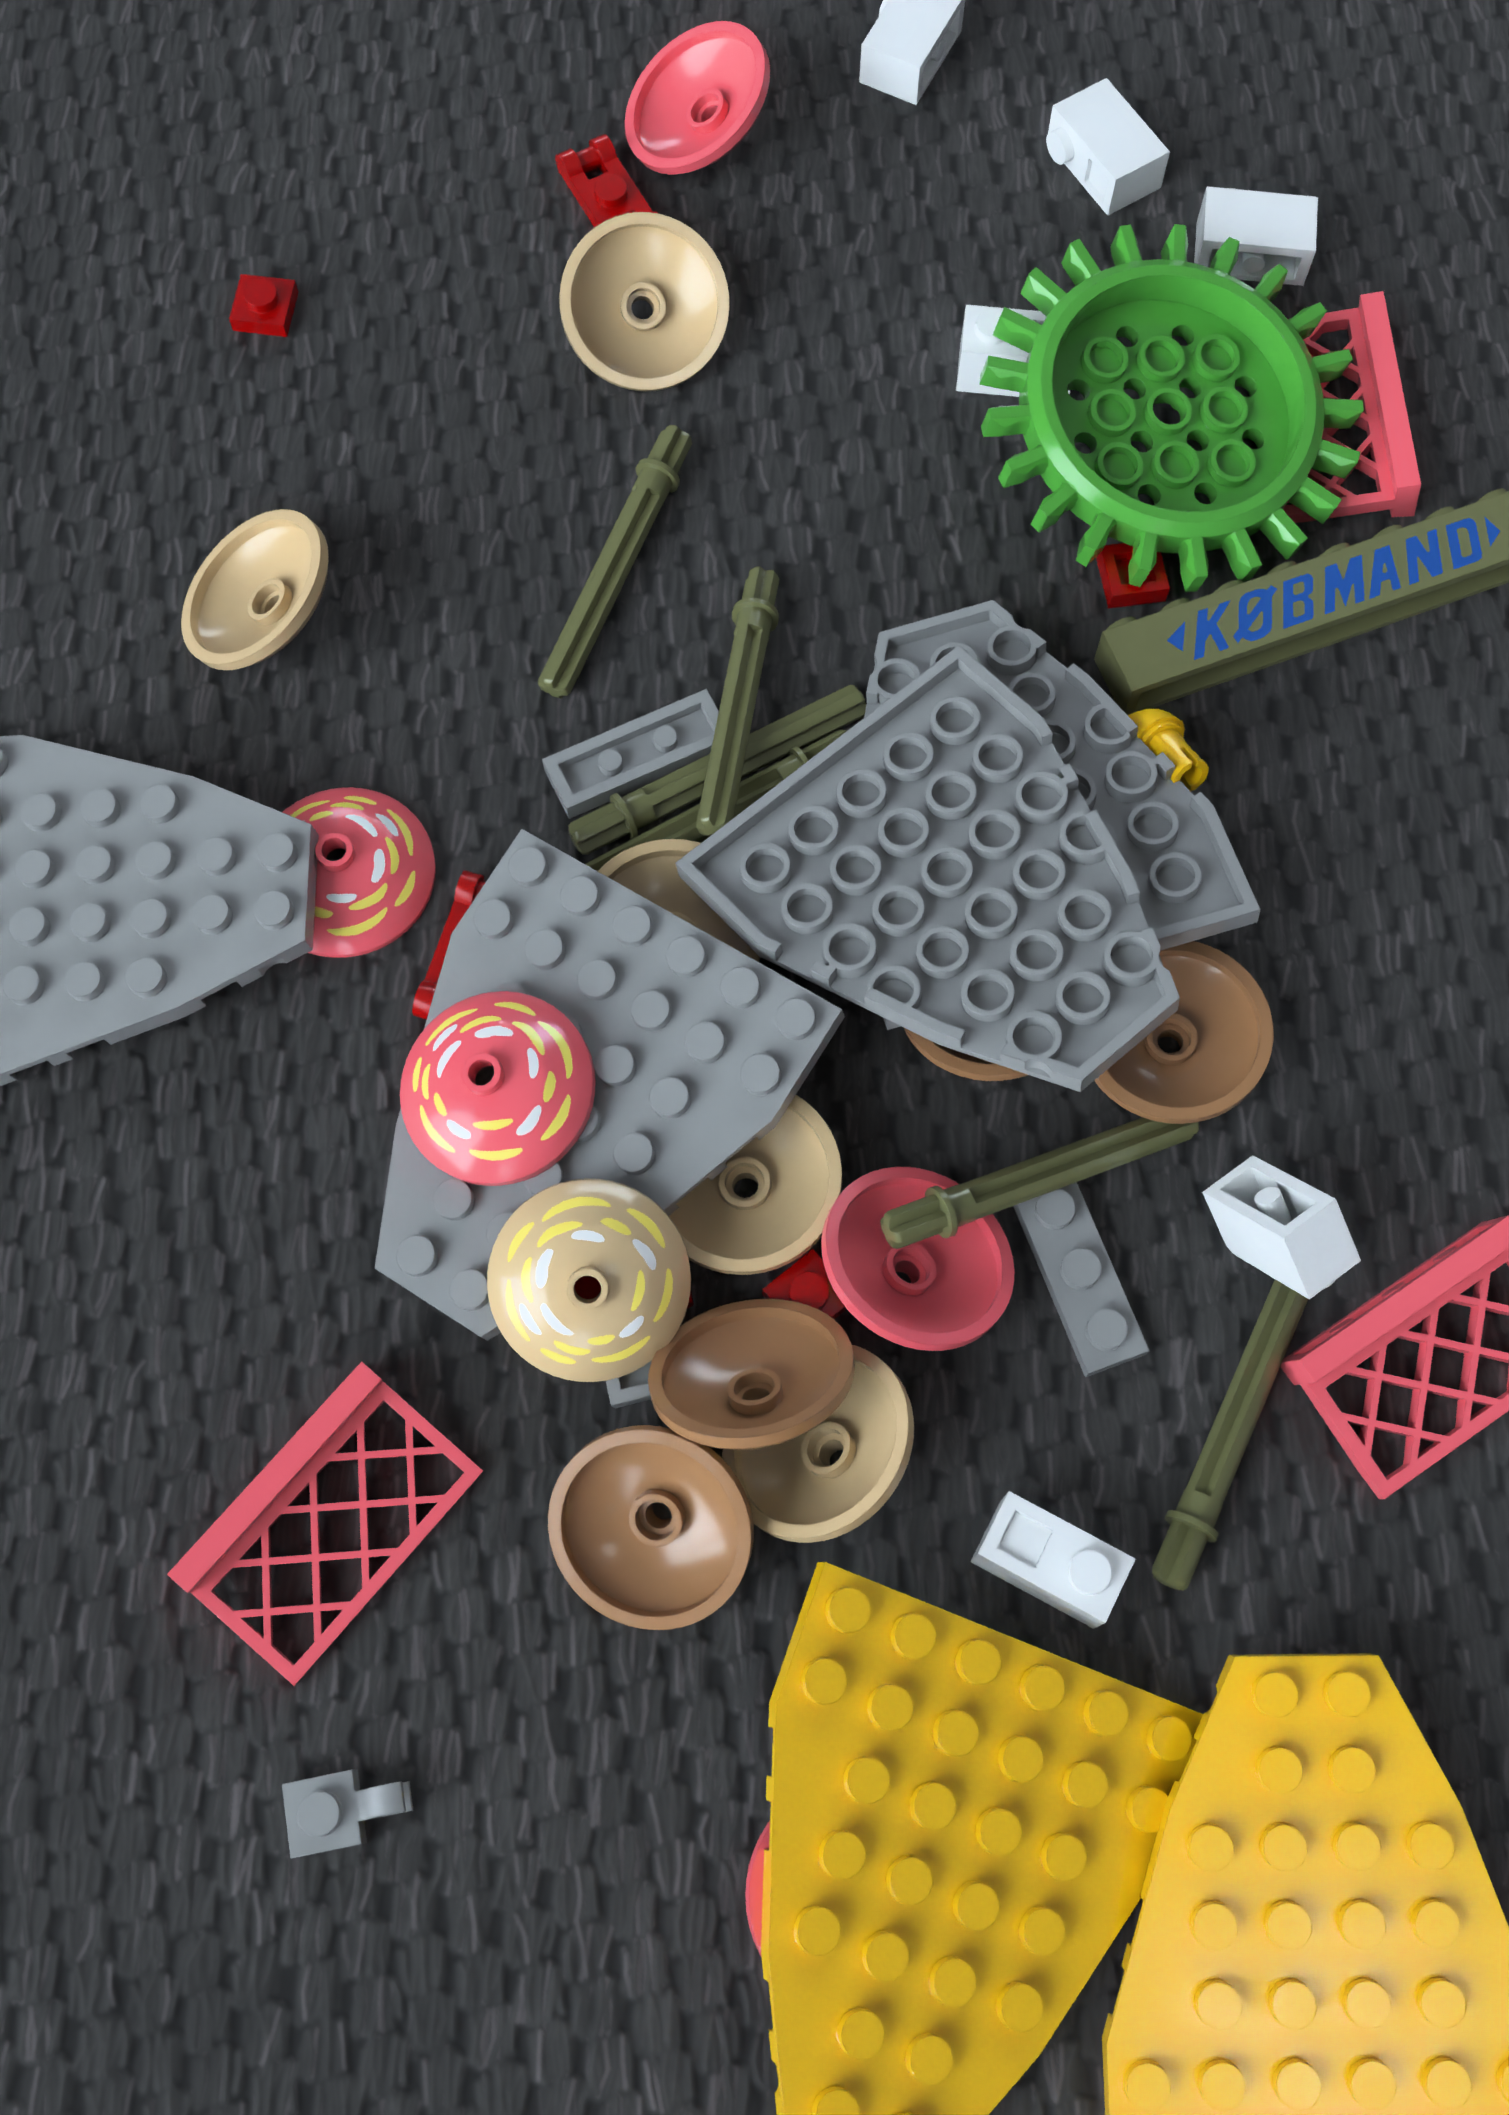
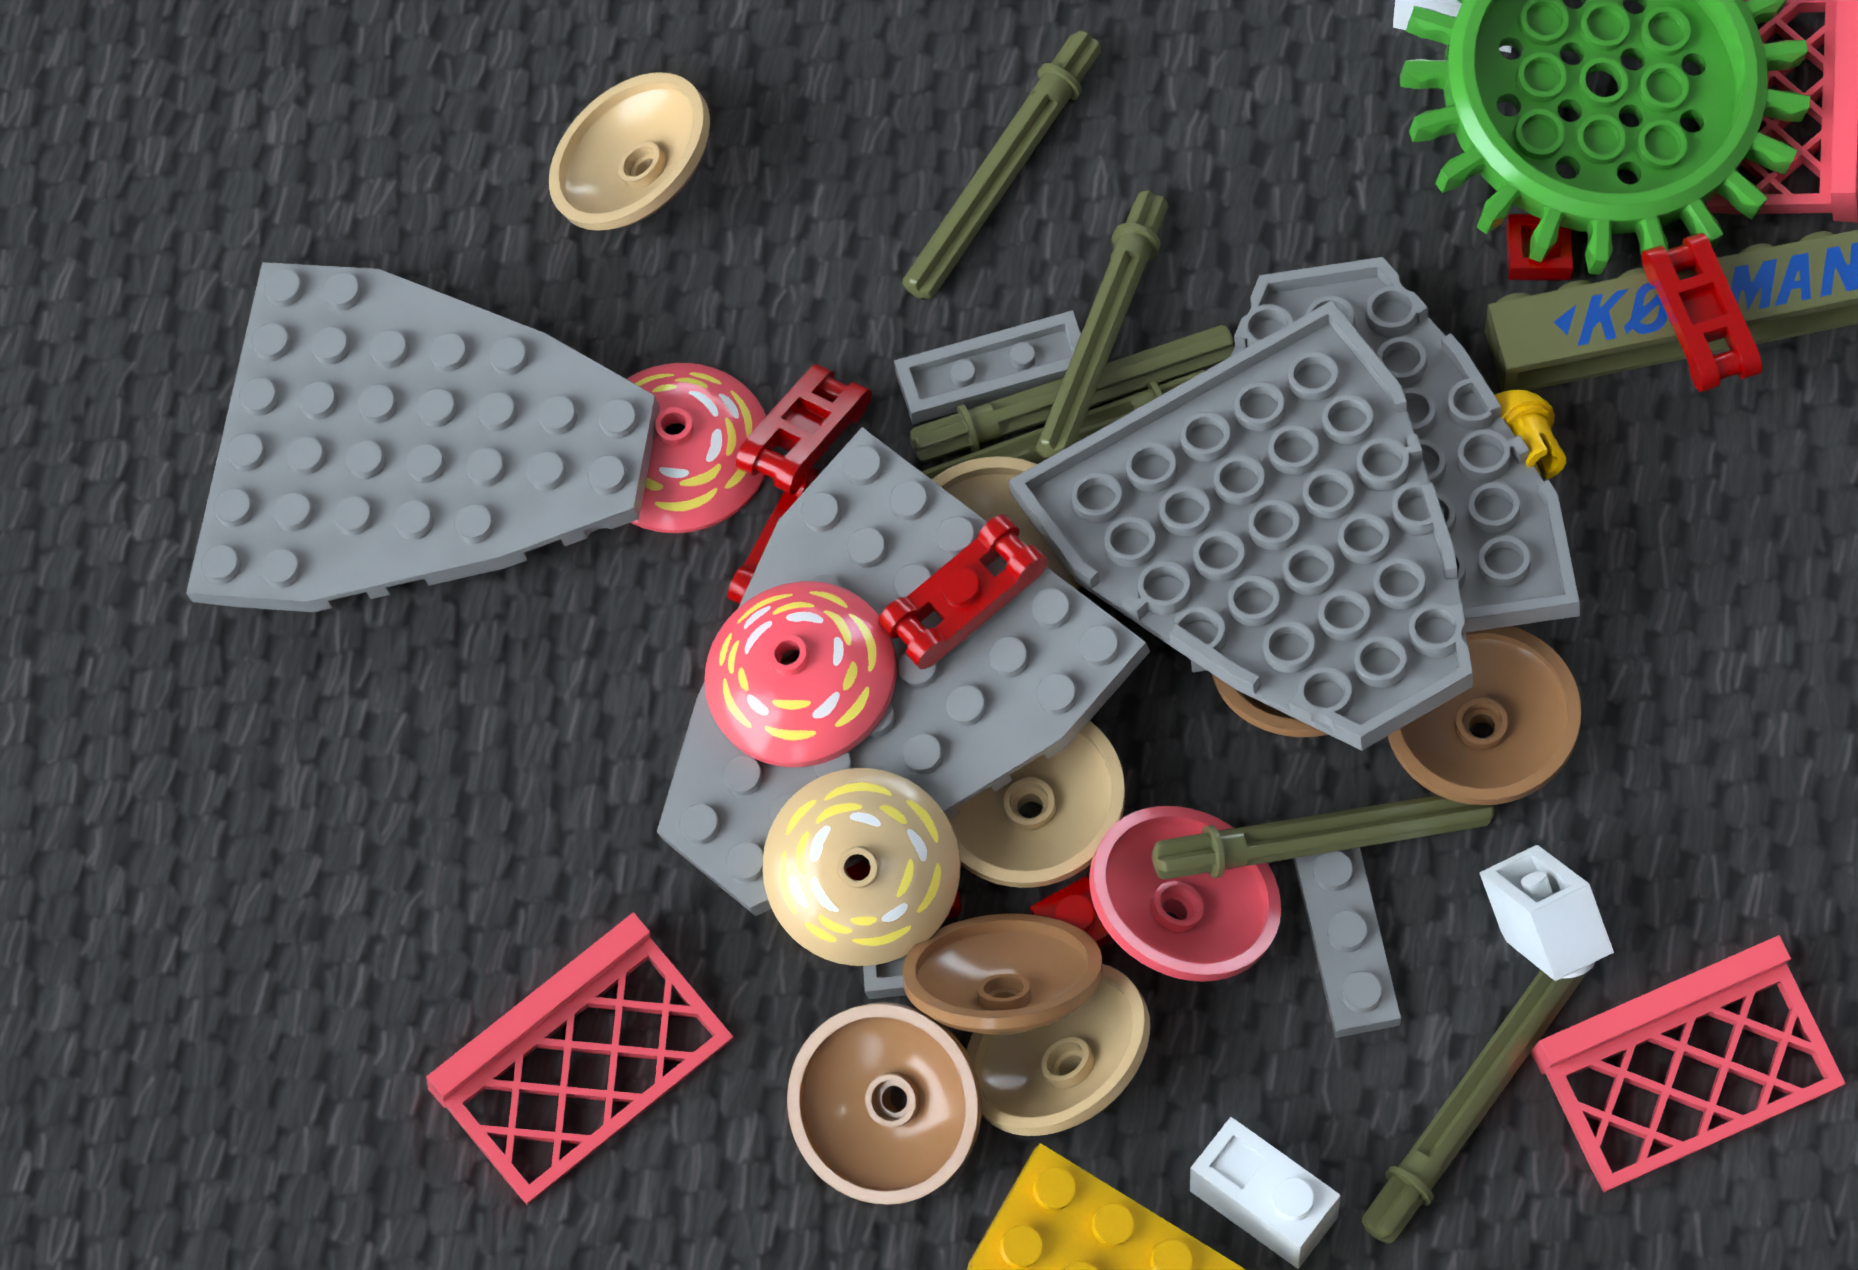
camera: 15 degrees right, 5 degrees down
none -> red plate [736,364,872,495]
none -> red plate [878,514,1048,670]
none -> red plate [1642,232,1762,392]

